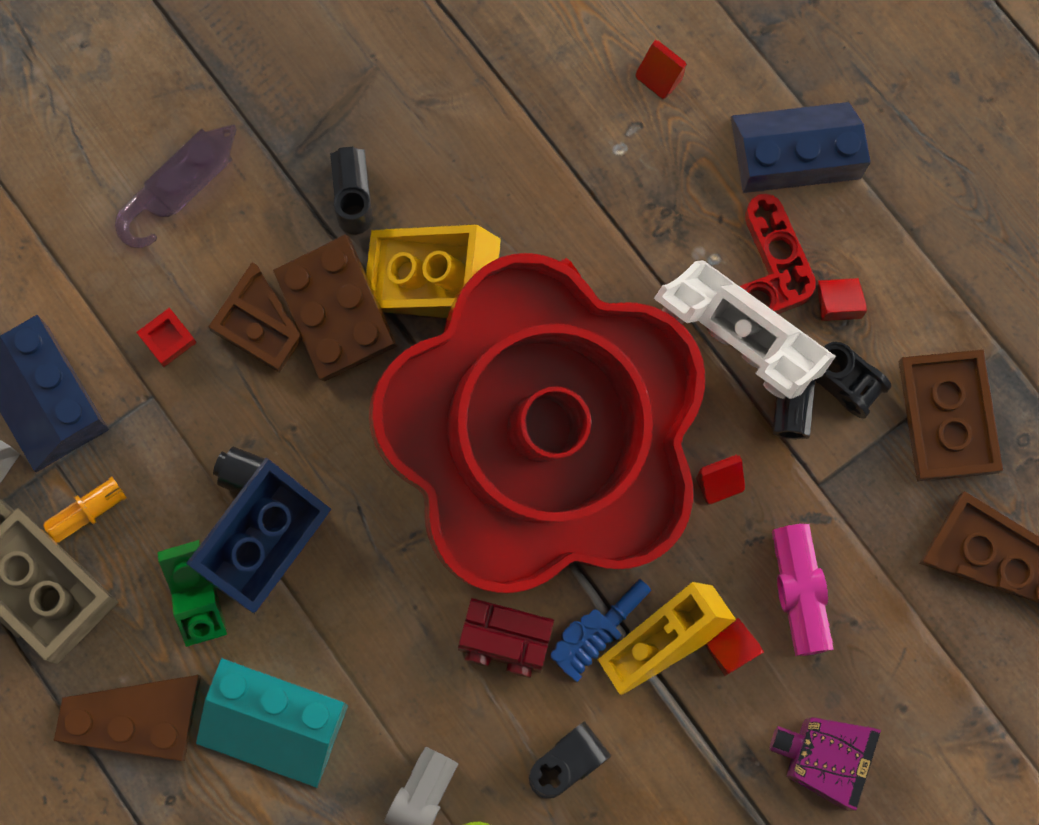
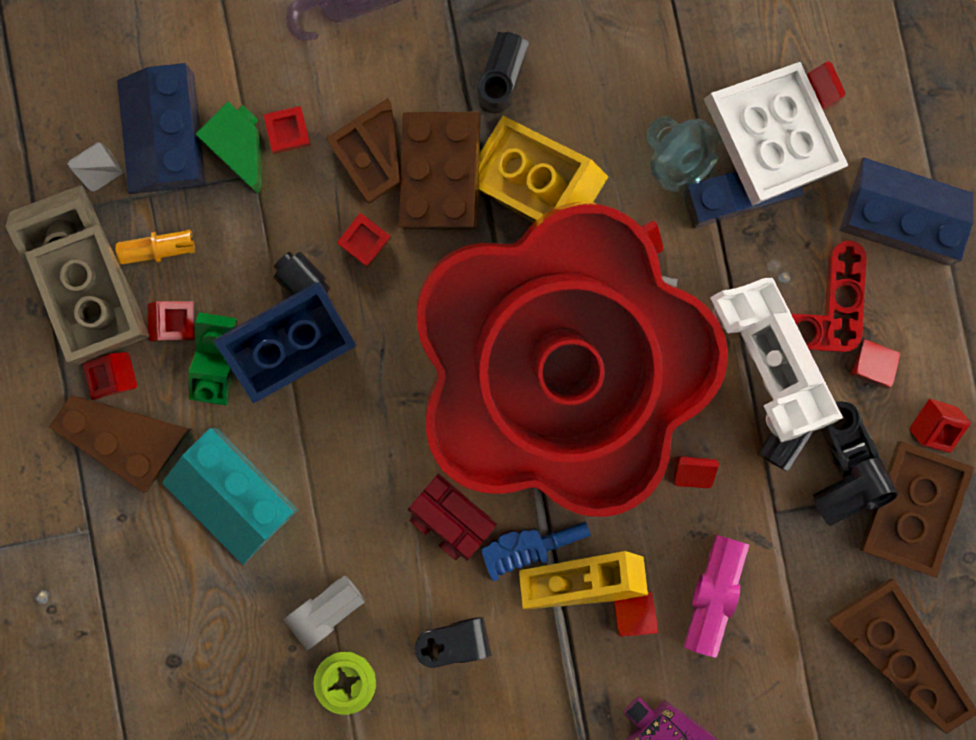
camera: 30 degrees right, 10 degrees up
none -> red slope [82,352,137,400]
none -> red slope [147,301,195,342]
none -> green slope [196,101,262,193]
none -> red plate [337,213,391,268]
none -> clear light blue tile [646,116,722,192]
none -> dark blue slope [682,172,804,229]
none -> white plate [704,62,848,206]
none -> black piece [813,458,899,526]
none -> red slope [910,398,971,453]

